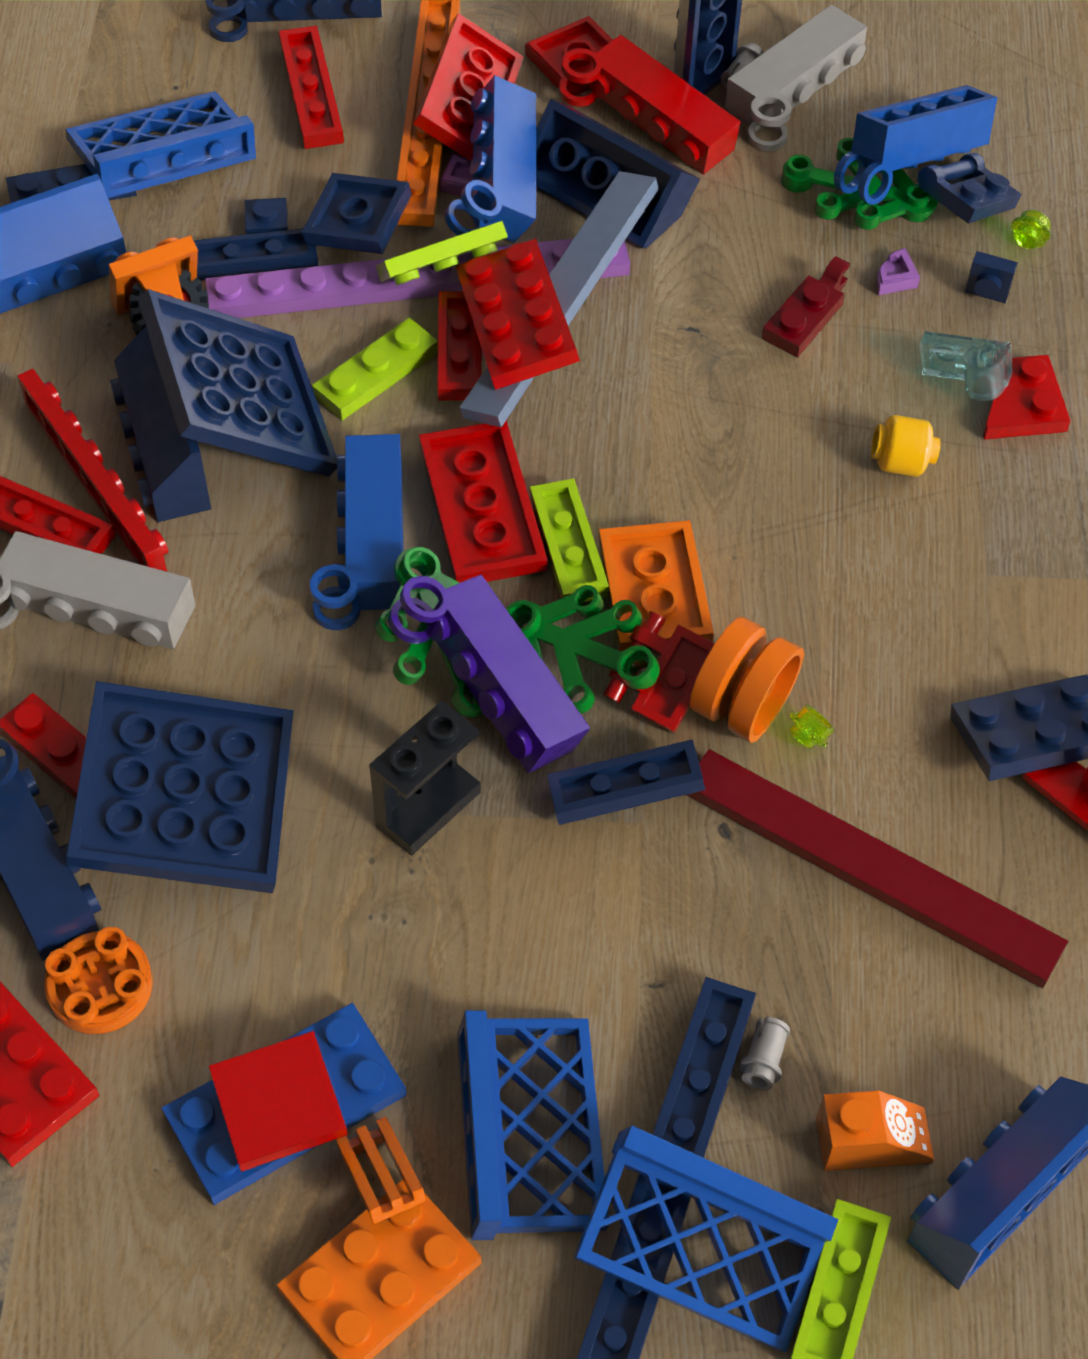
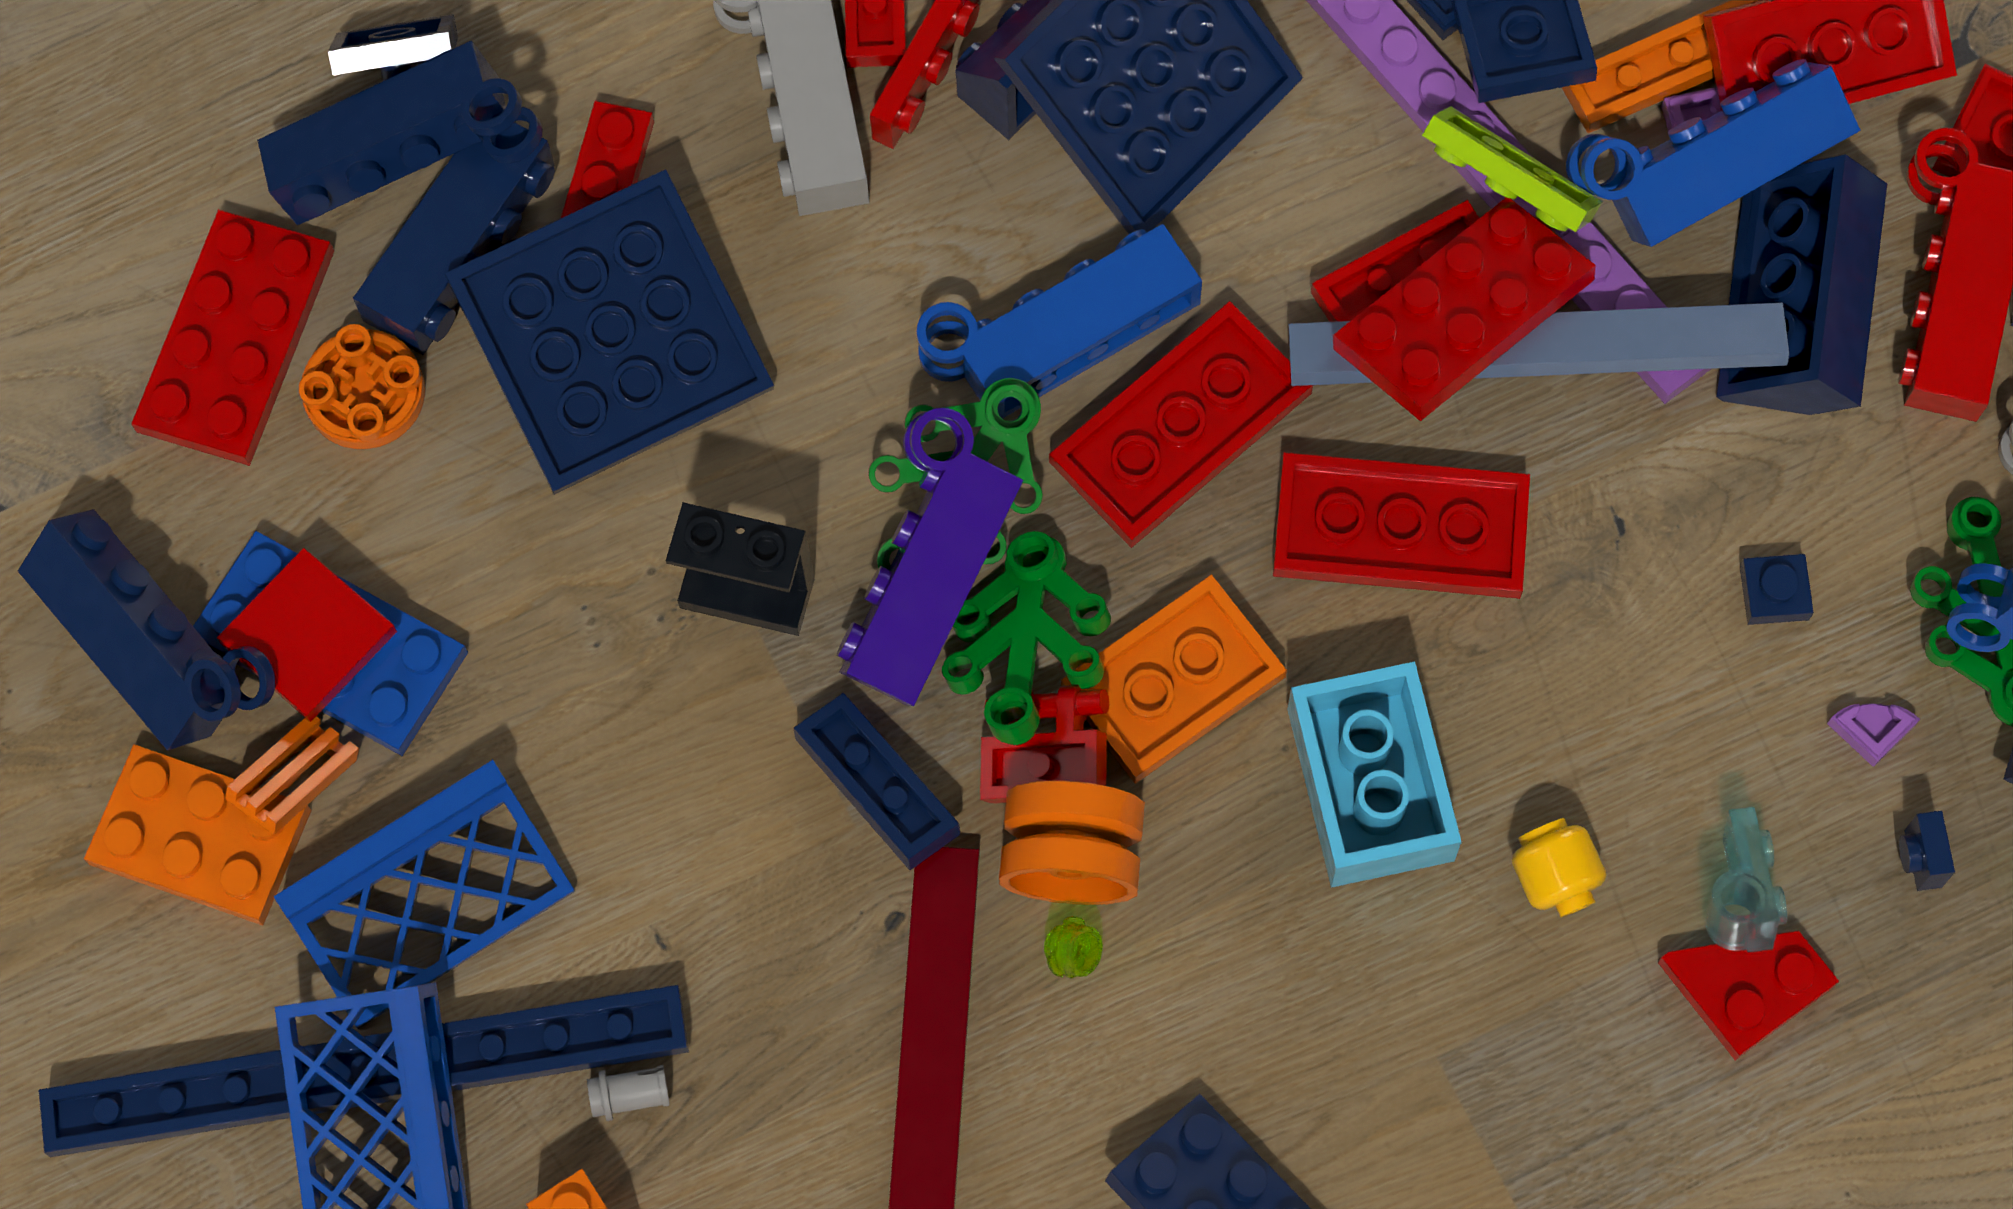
camera: 65 degrees right, 15 degrees up
lime plate [312,317,438,421] -> none
lime plate [530,478,609,602] -> none
dark red plate [761,256,850,358] -> none
none -> dark blue hinge [18,509,275,751]
none -> red plate [1273,452,1530,599]
none -> medium azure brick [1287,662,1462,888]
none -> dark blue plate [1740,554,1814,625]

